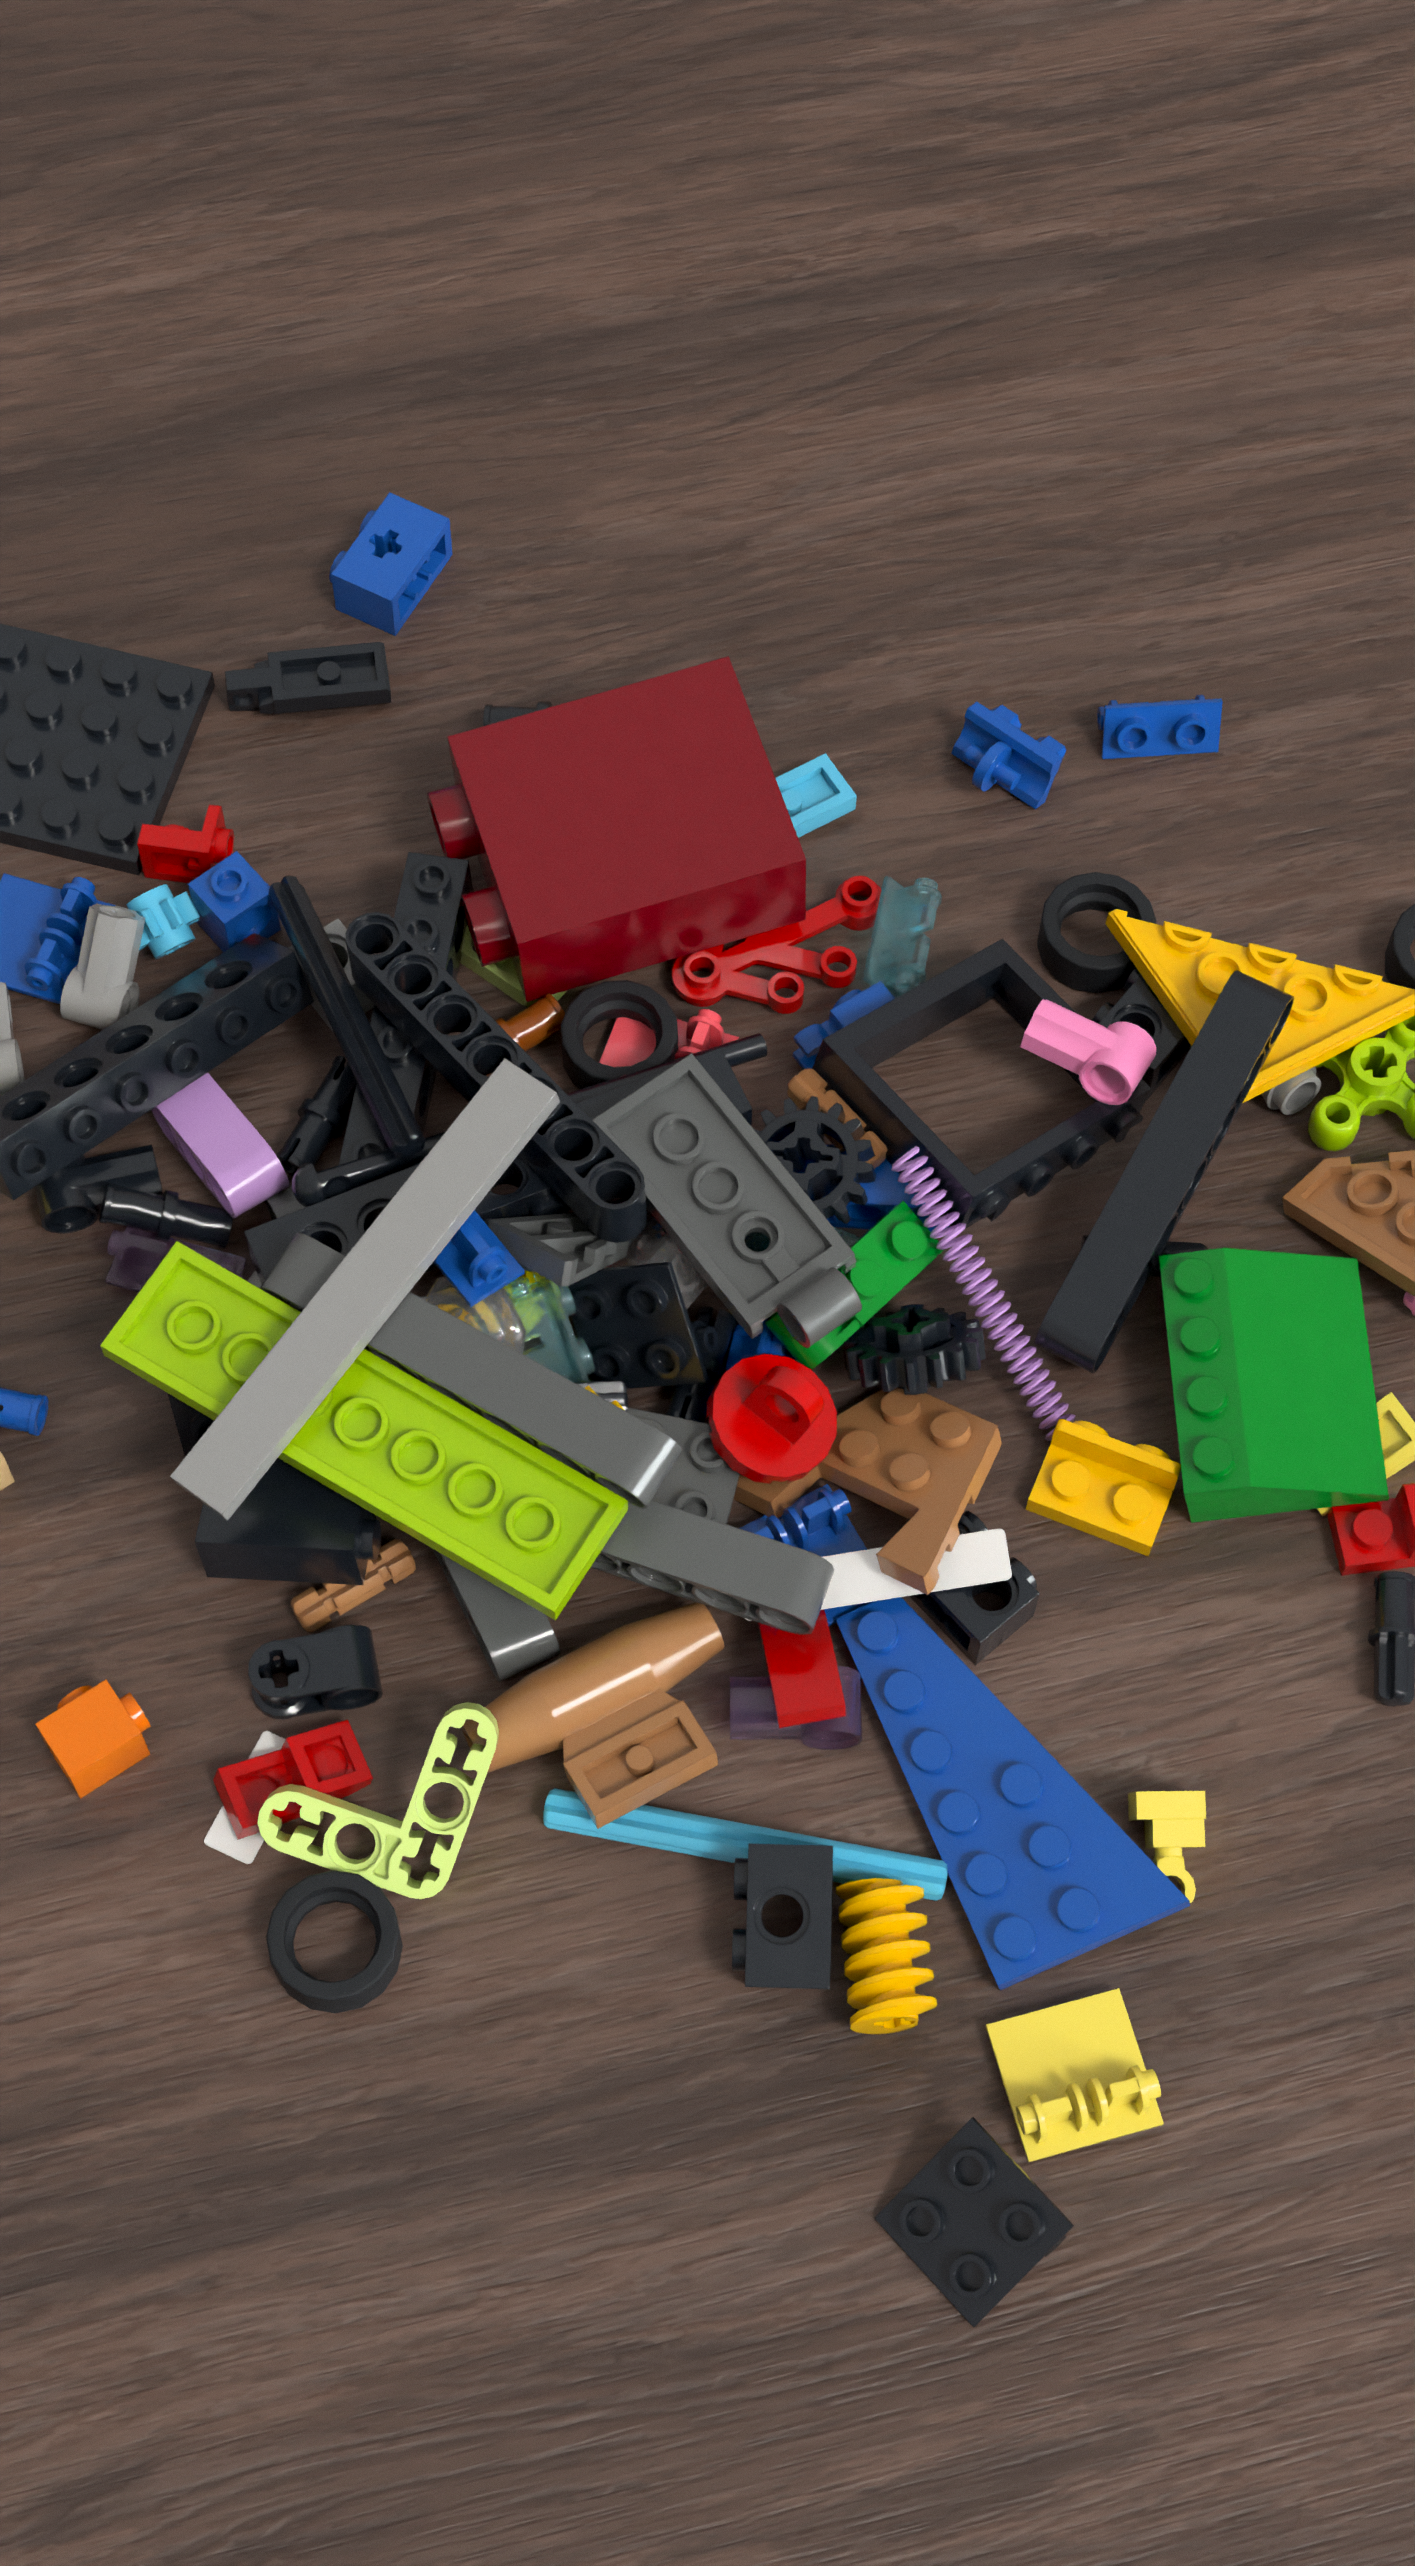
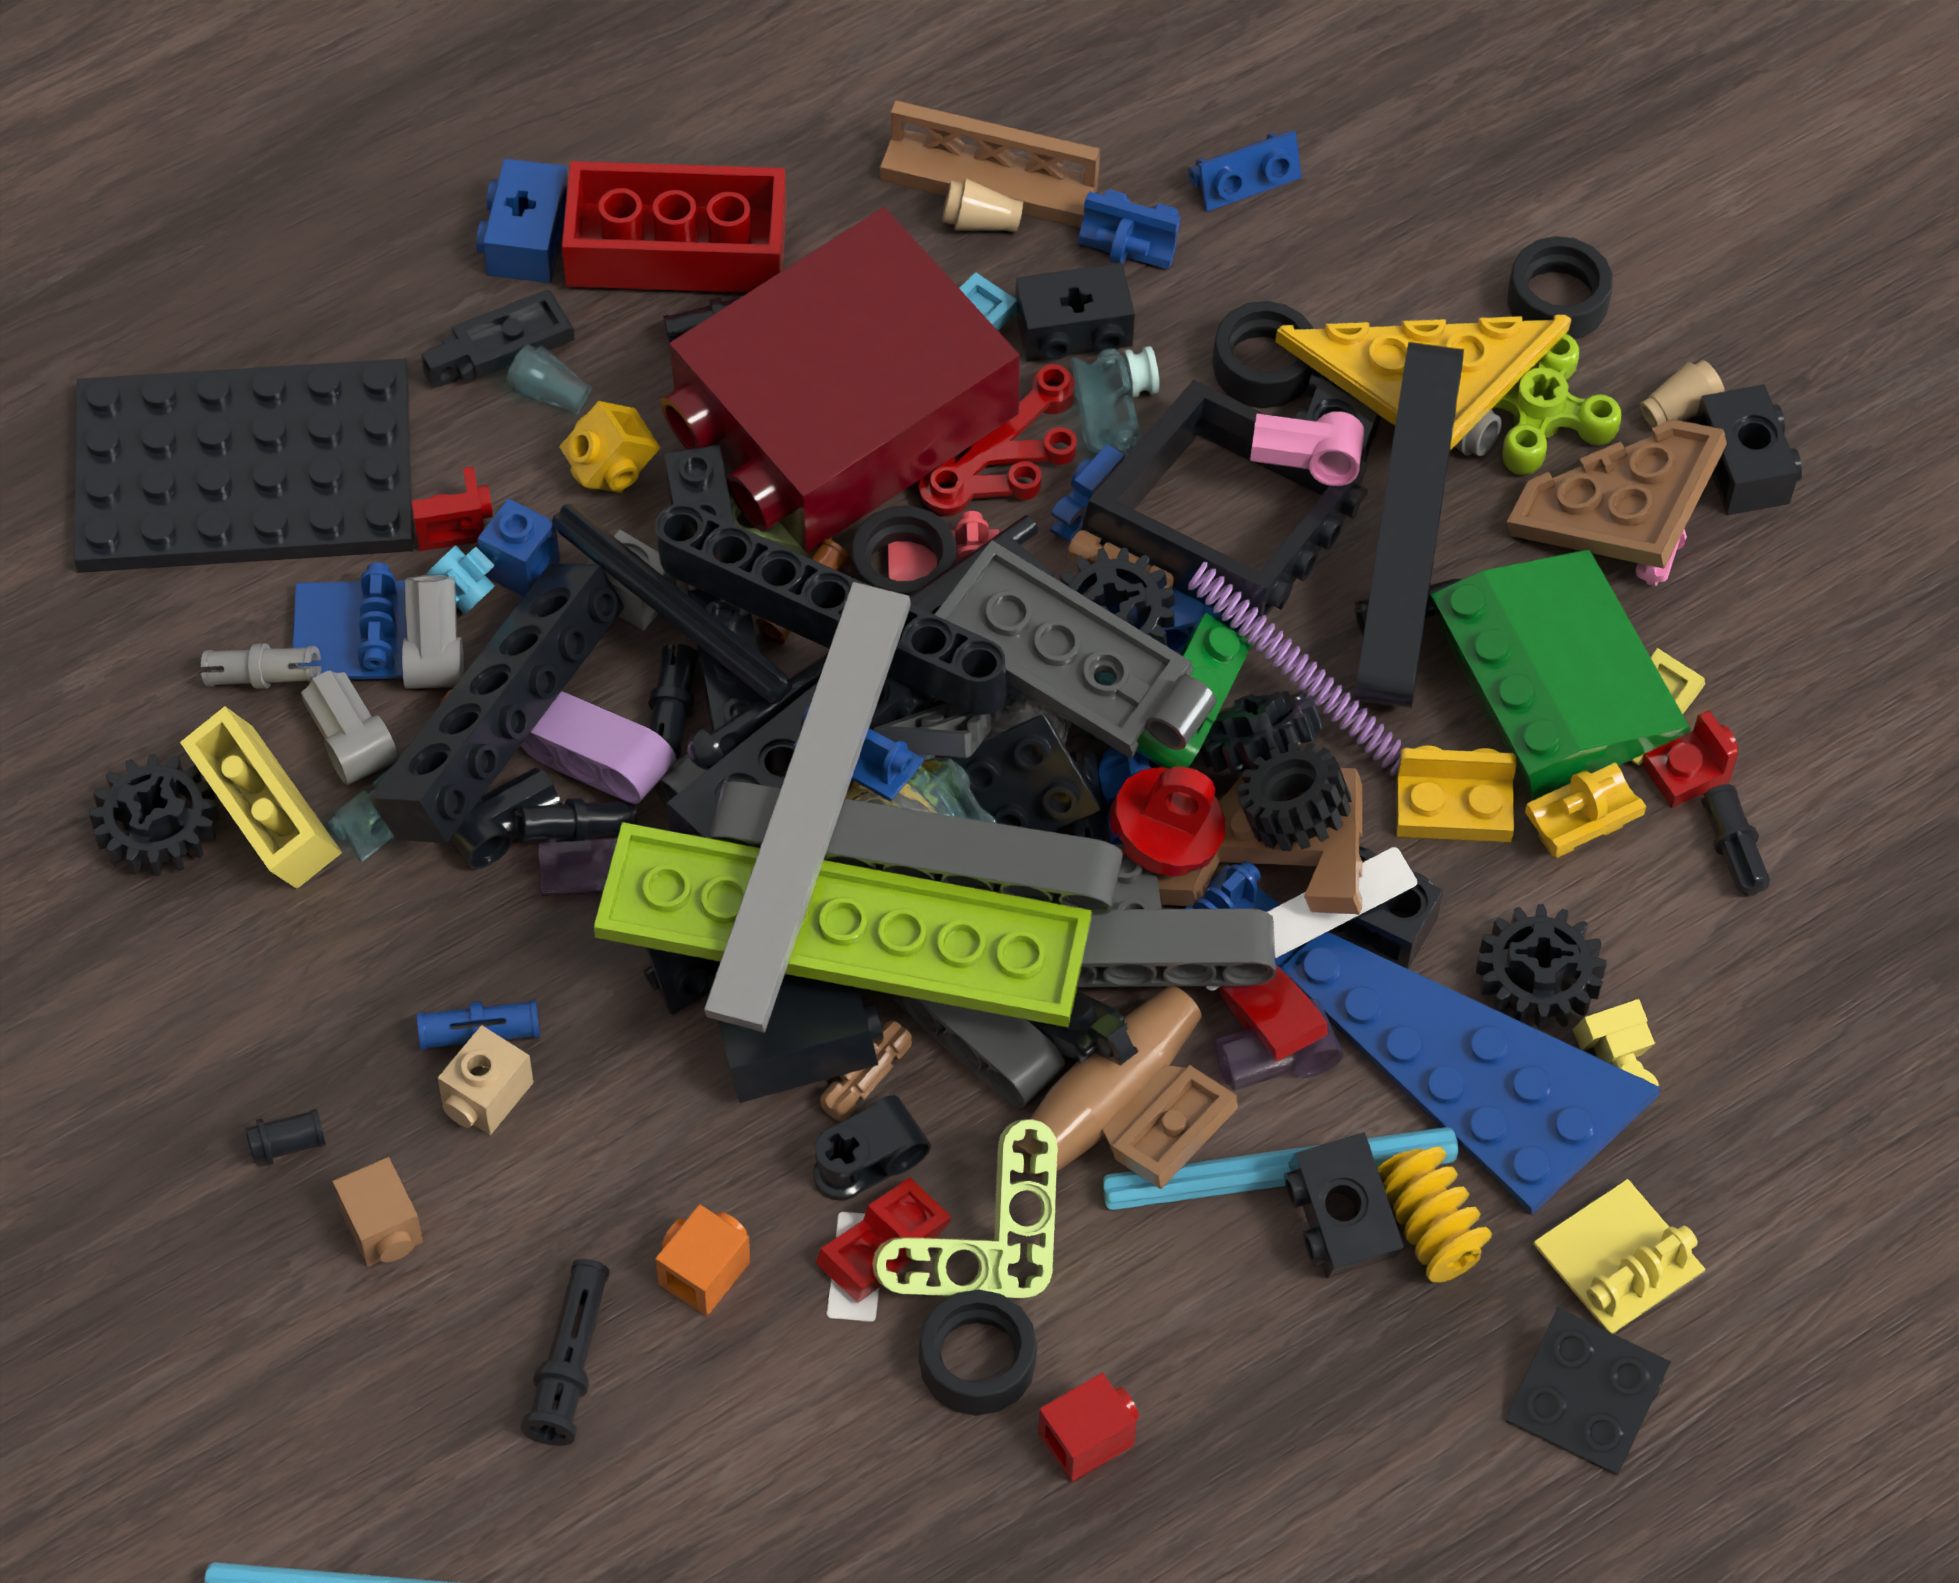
camera: 20 degrees left, 5 degrees down
none -> clear light blue cone [506,344,592,415]
none -> yellow brick [559,401,661,493]
none -> red brick [562,161,787,292]
none -> medium nougat fence [880,100,1100,228]
none -> tan cone [942,178,1023,233]
none -> black brick [1015,263,1135,361]
none -> black hinge [1026,990,1138,1066]
none -> red brick [1038,1372,1139,1483]
none -> light aqua bush [1122,346,1159,399]
none -> black tyre [1237,743,1352,851]
none -> black gear [1476,904,1607,1030]
none -> yellow hips [1525,762,1646,858]

